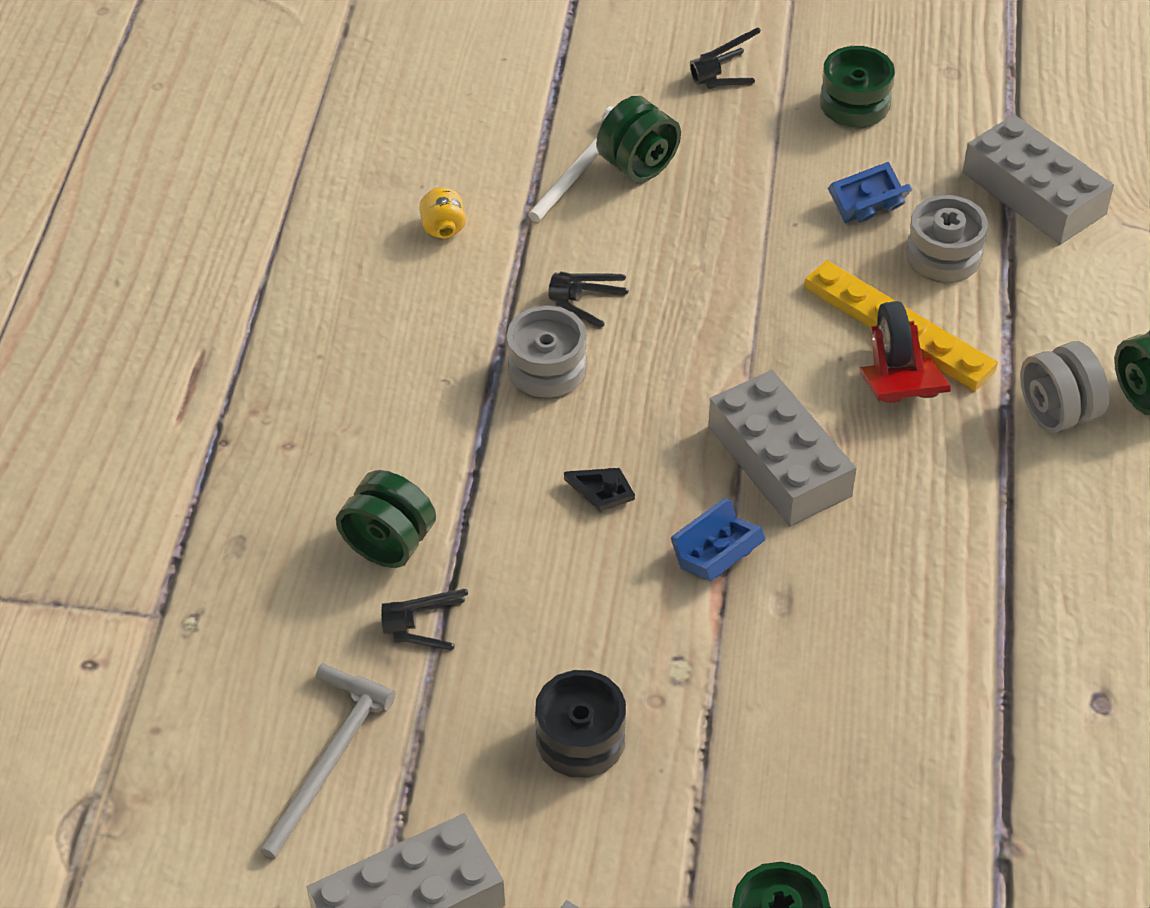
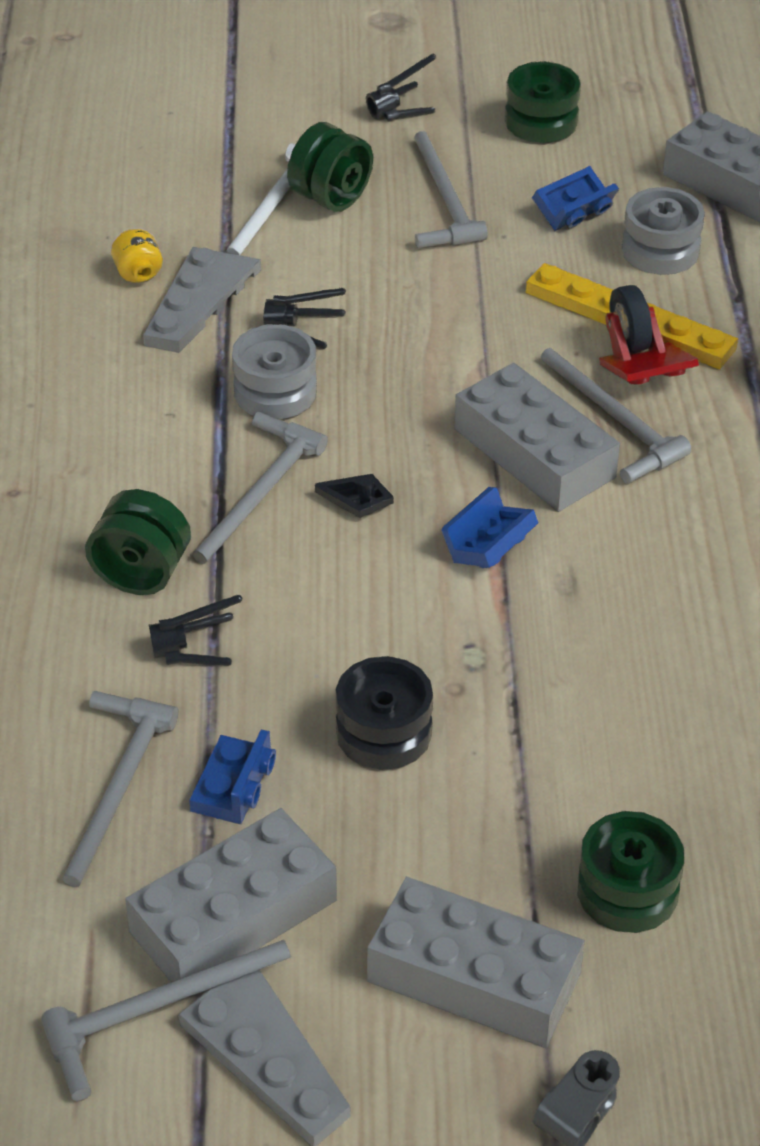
camera: 10 degrees left, 5 degrees down
none -> light grey wing [143,247,261,353]
none -> blue bracket [189,729,276,824]
none -> light grey bar [193,412,328,564]
none -> light grey bar [414,131,488,248]
none -> light grey bar [541,348,691,484]

